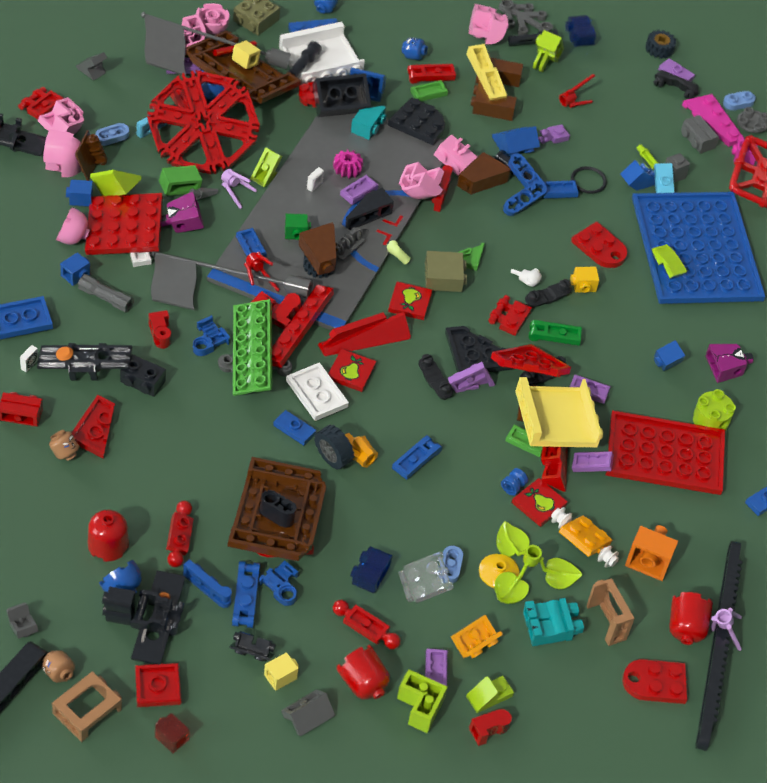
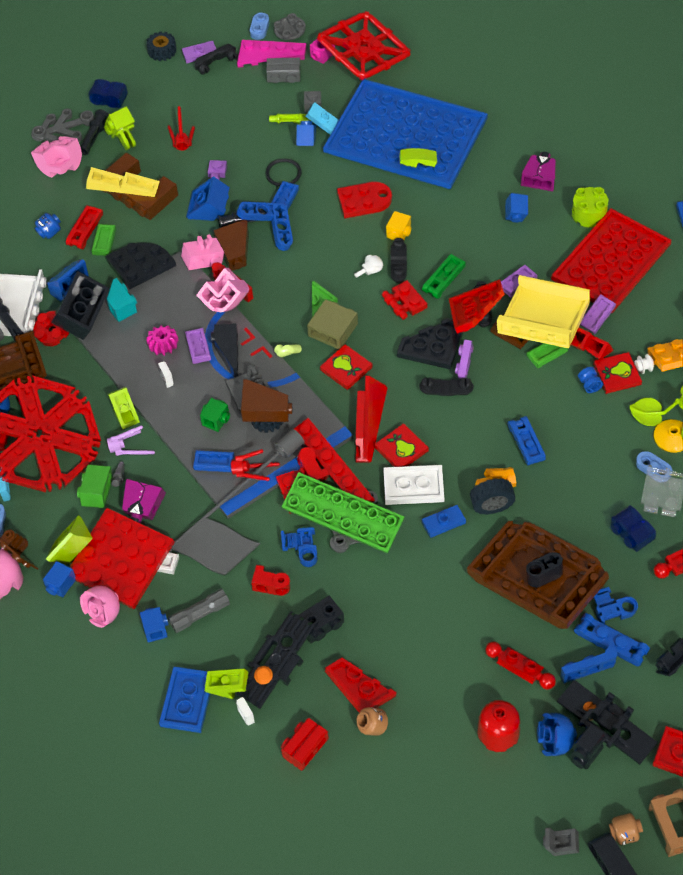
camera: 50 degrees left, 5 degrees up
none -> lime slope [204,669,248,699]

